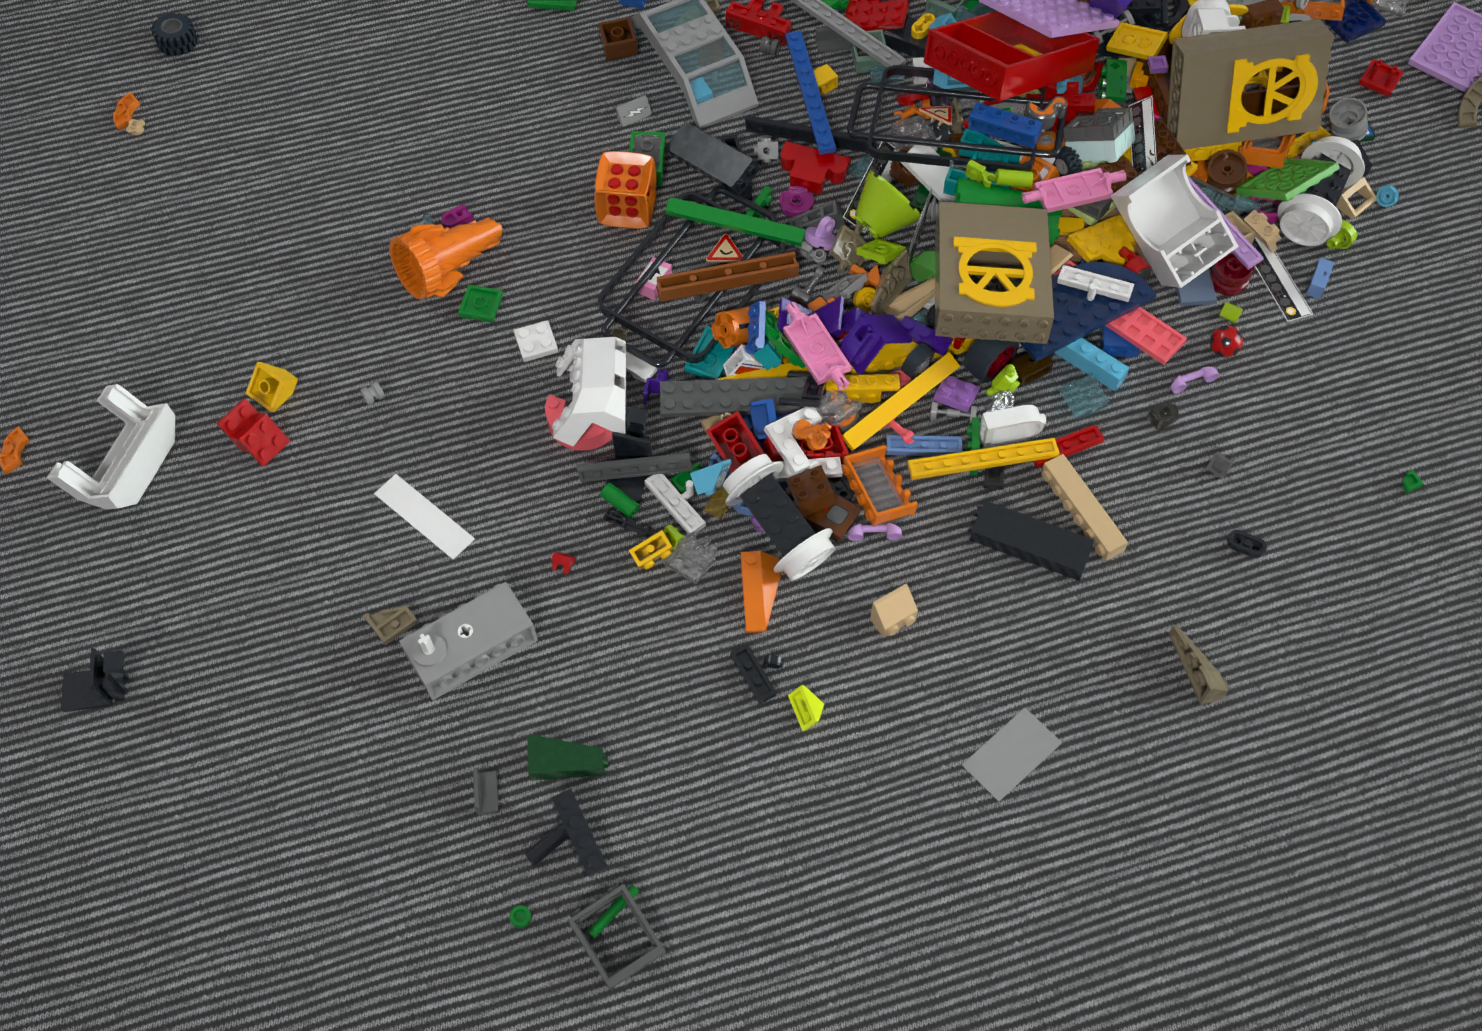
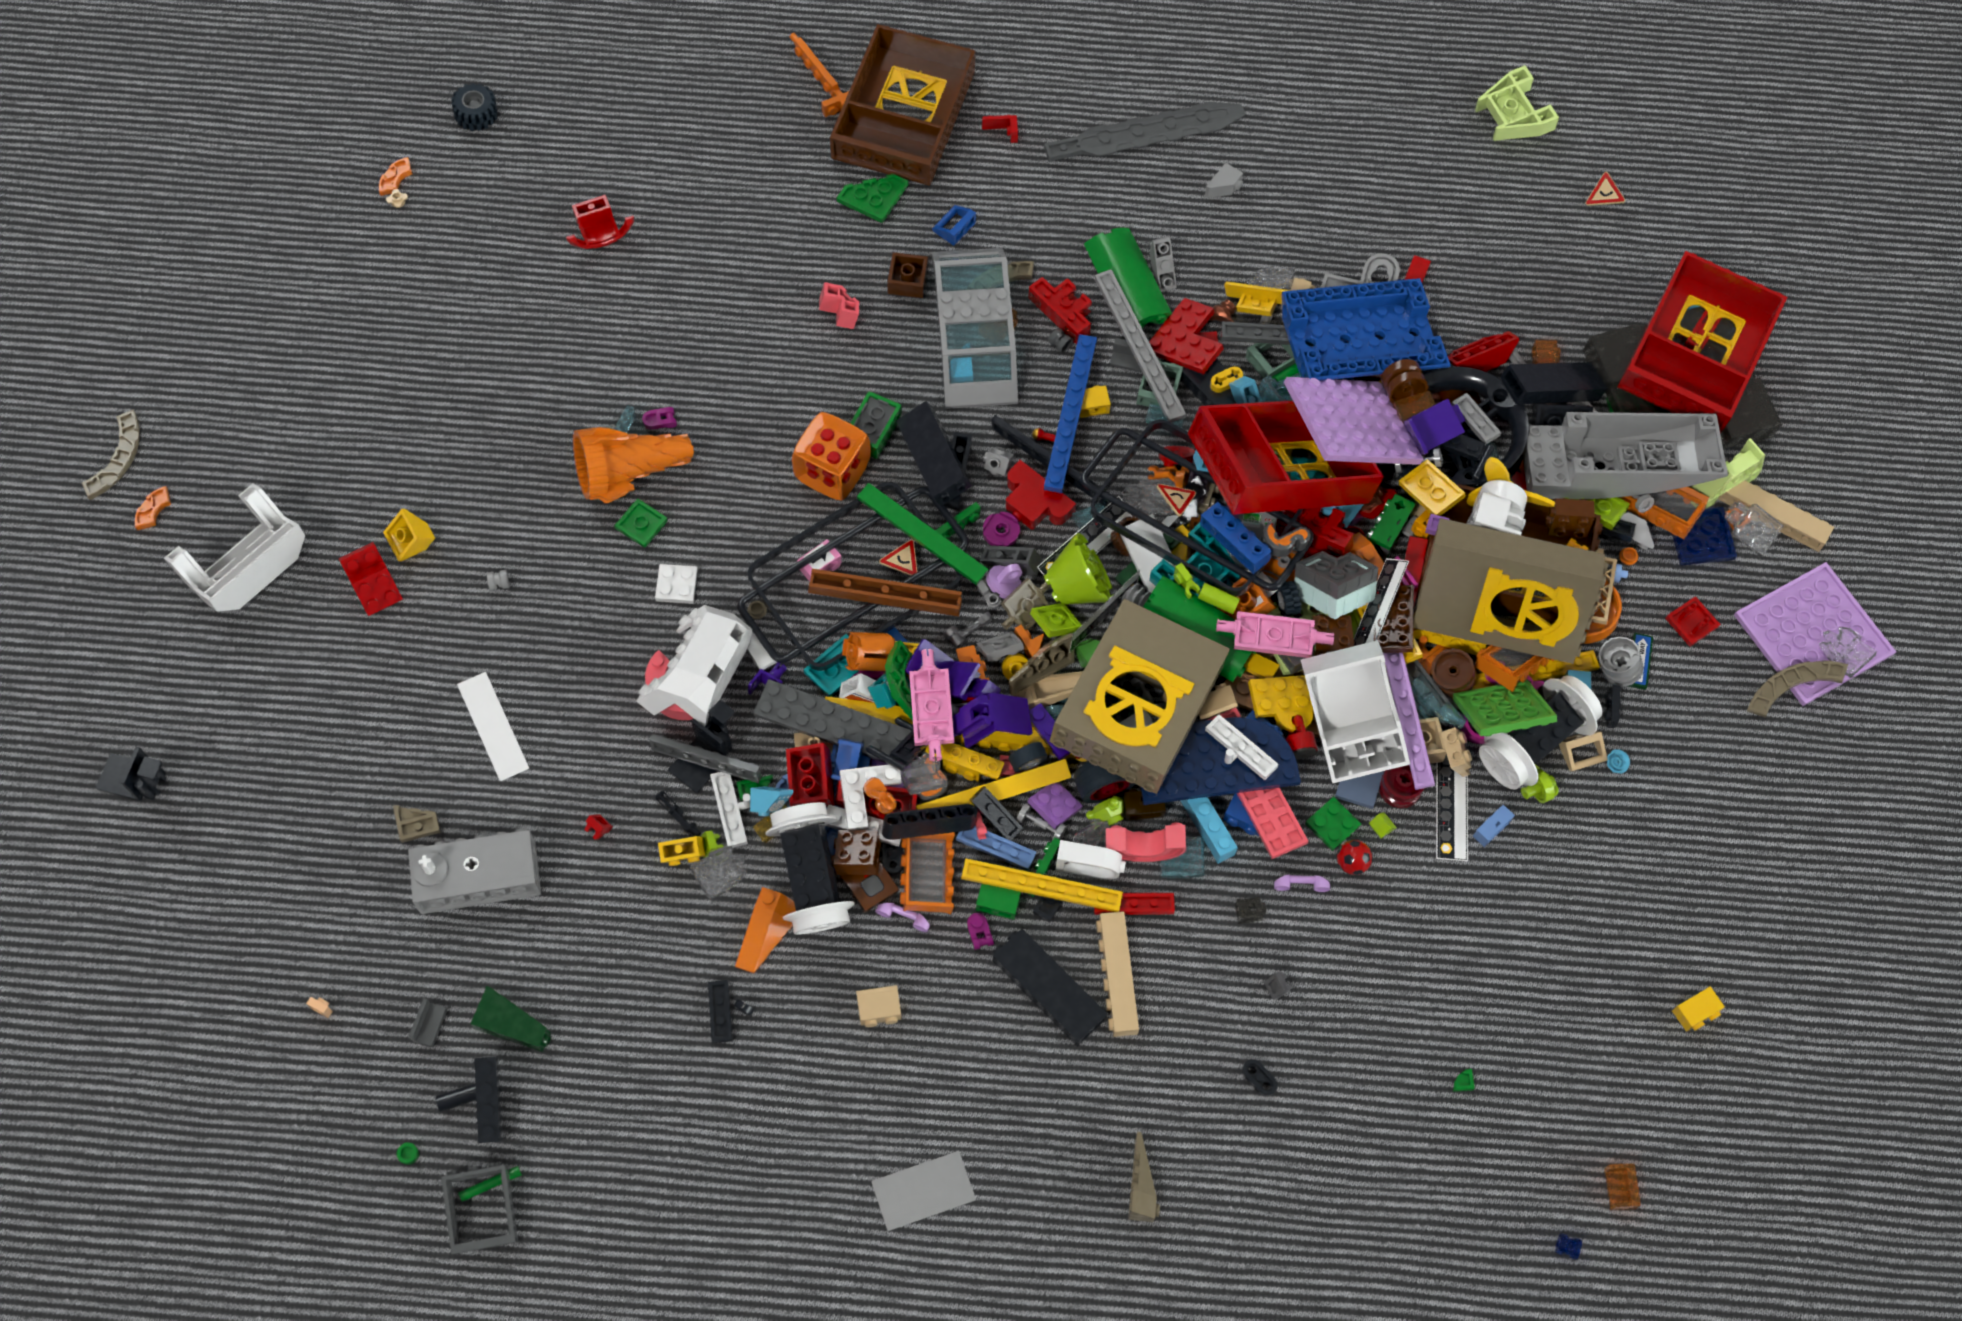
camera: 20 degrees right, 5 degrees up
green piece [600,483,640,519] -> none
light grey slope [616,95,651,127] -> none
blue plate [745,300,766,354] -> none
neon yellow slope [788,685,824,731] -> none
none -> light nougat plate [306,997,333,1018]
none -> red piece [566,195,634,249]
none -> coral brick [819,282,859,329]
none -> black beam [882,804,978,840]
none -> magenta plate [967,913,994,950]
none -> black plate [970,786,1023,841]
none -> green brick [976,884,1021,920]
none -> red piece [1032,428,1056,442]
none -> coral brick [1106,823,1186,862]
none -> green plate [1305,796,1361,851]

